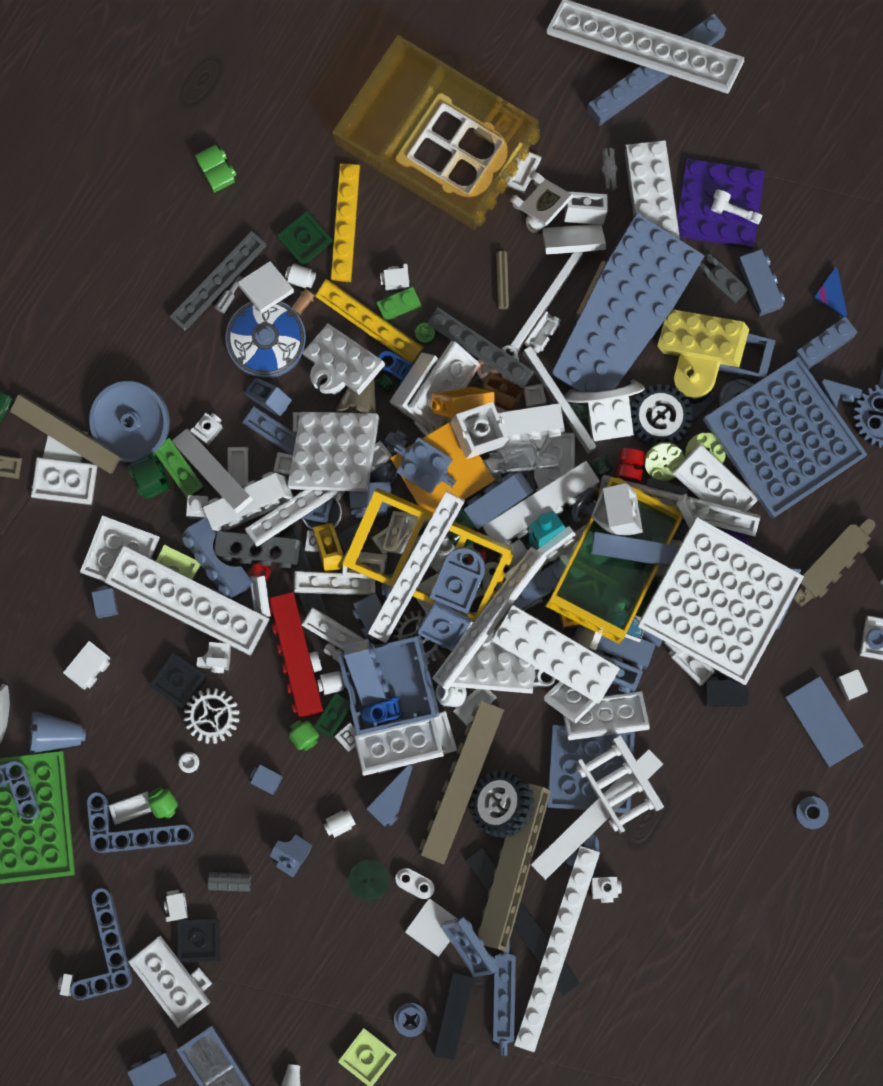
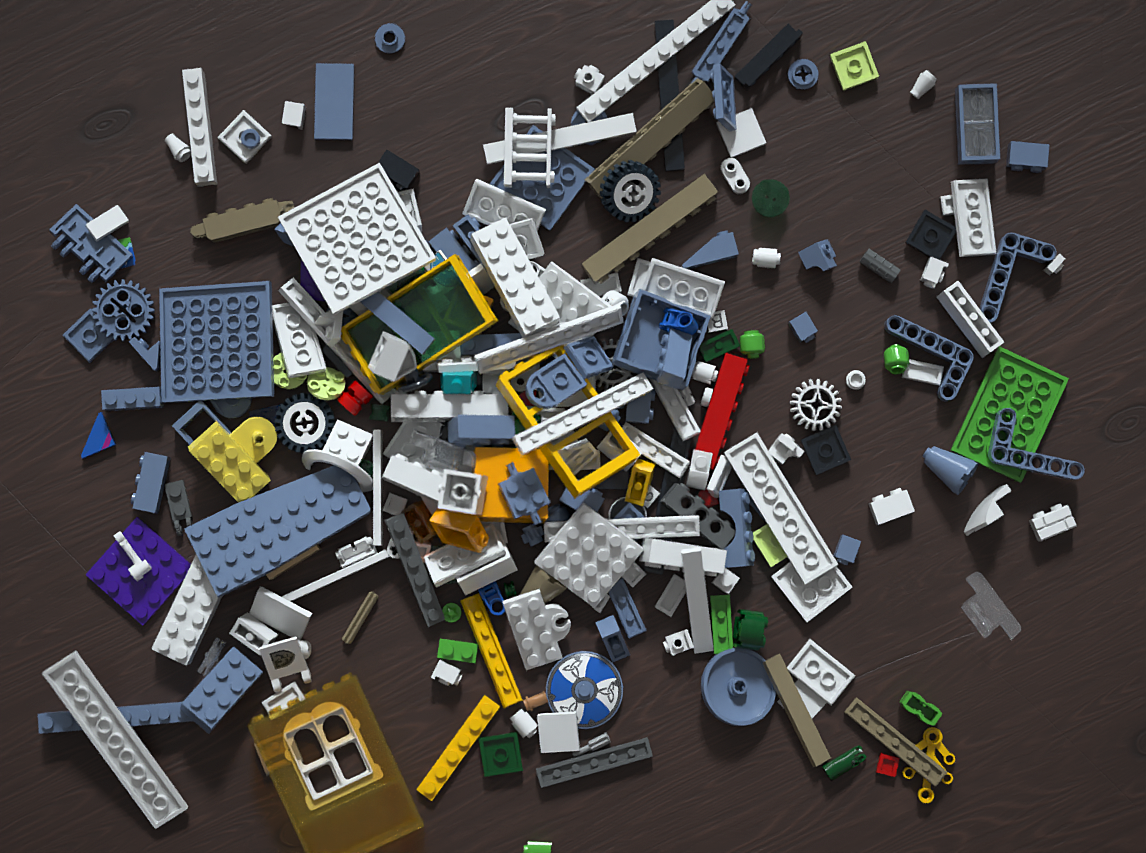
camera: 145 degrees left, 5 degrees up
none -> sand blue brick [180,647,263,734]
none -> white brick [686,449,713,490]
none -> white brick [937,281,1004,358]

